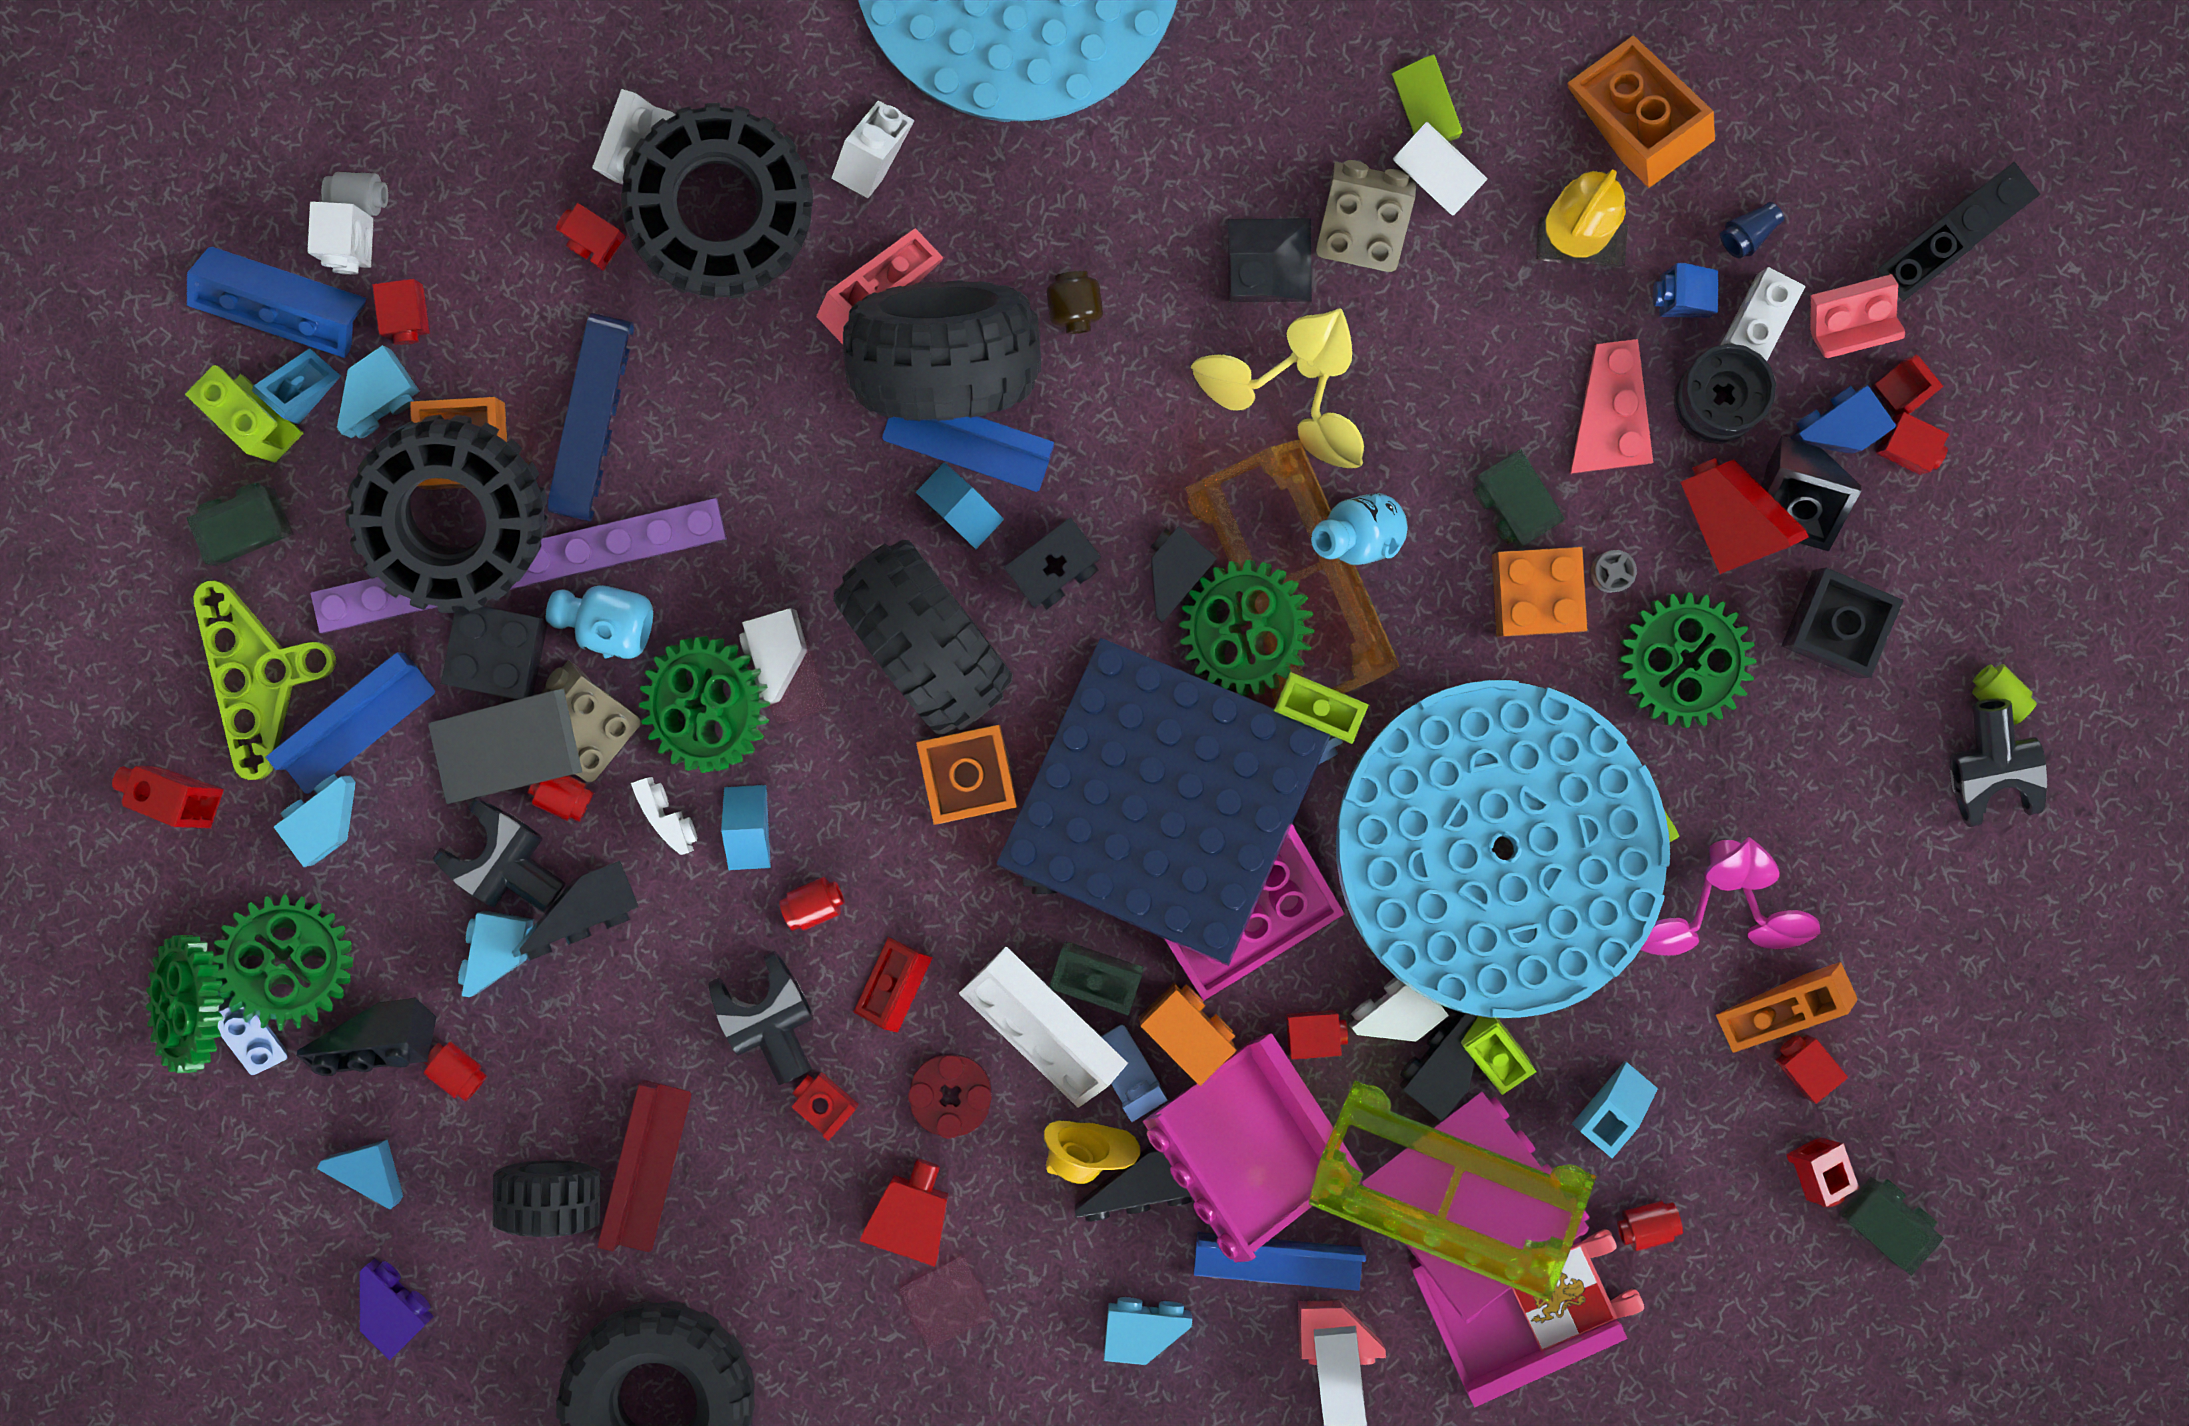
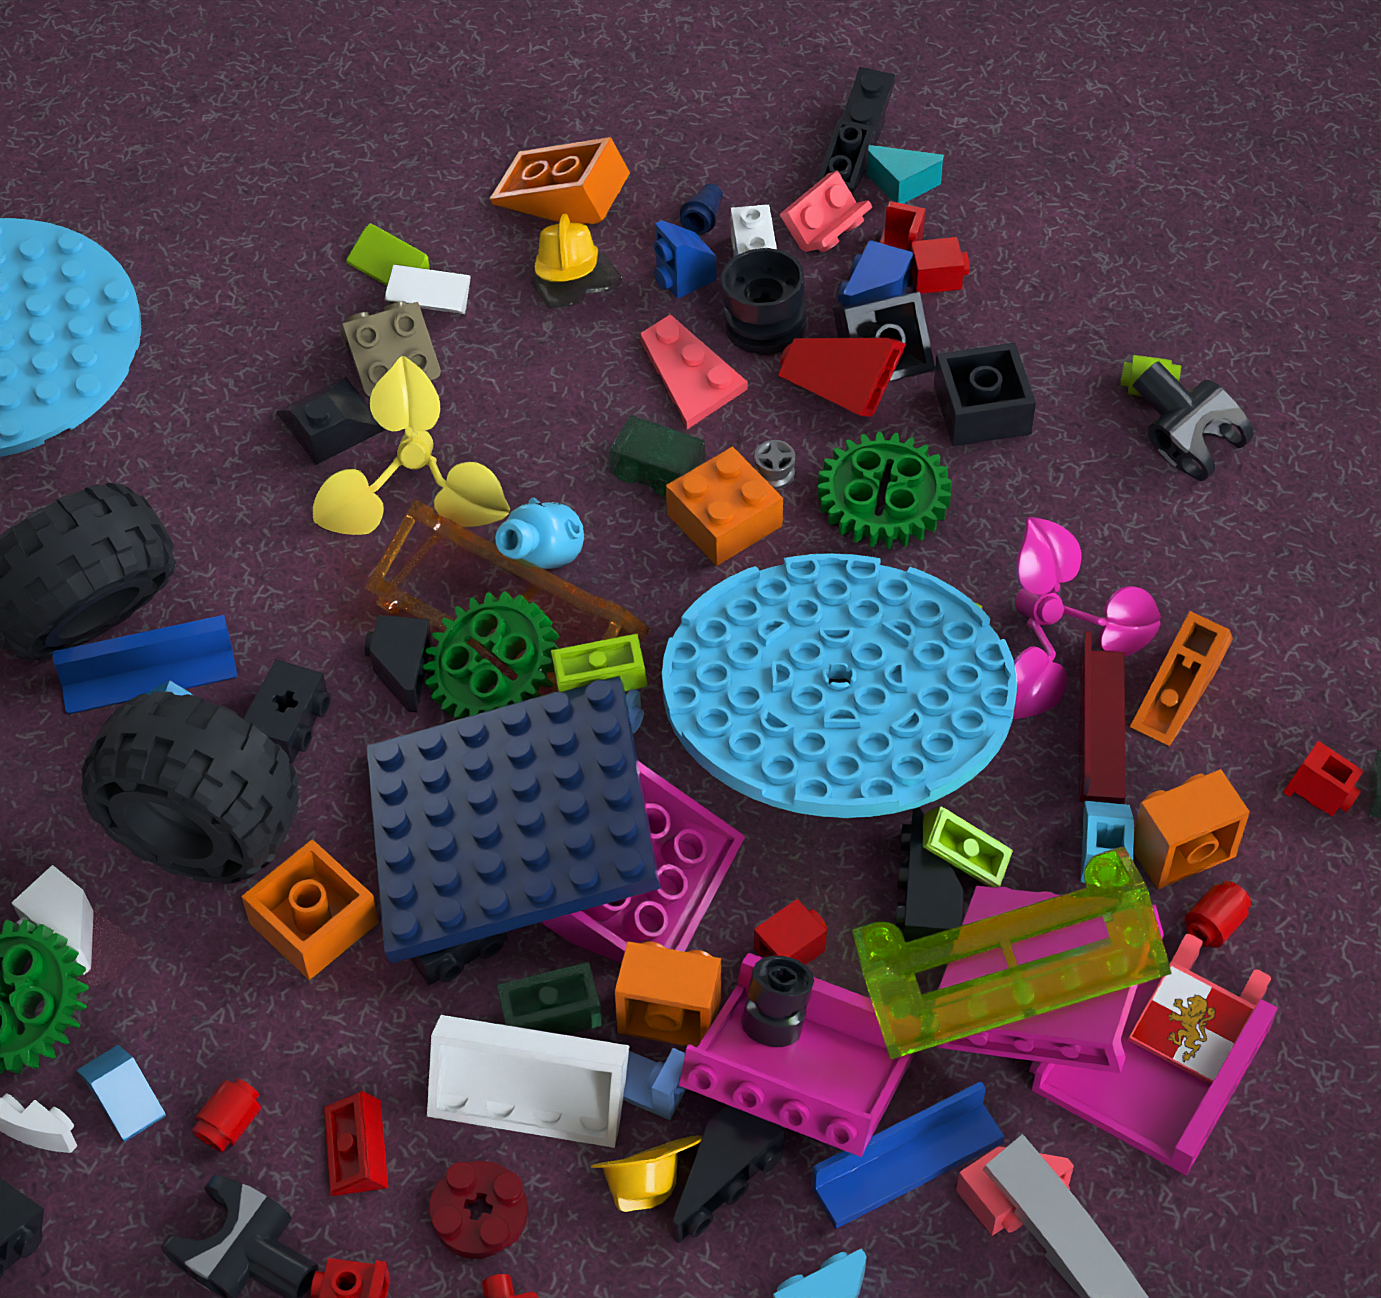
camera: 30 degrees left, 35 degrees down
dark brown head [1046,271,1103,334] -> none
white slope [1349,977,1449,1042] -> none
red brick [1775,1035,1848,1104] -> none
none -> black wheel [741,956,814,1047]
none -> teal slope [866,145,944,204]
none -> dark red panel [1079,631,1126,804]
none -> orange brick [1133,769,1250,890]

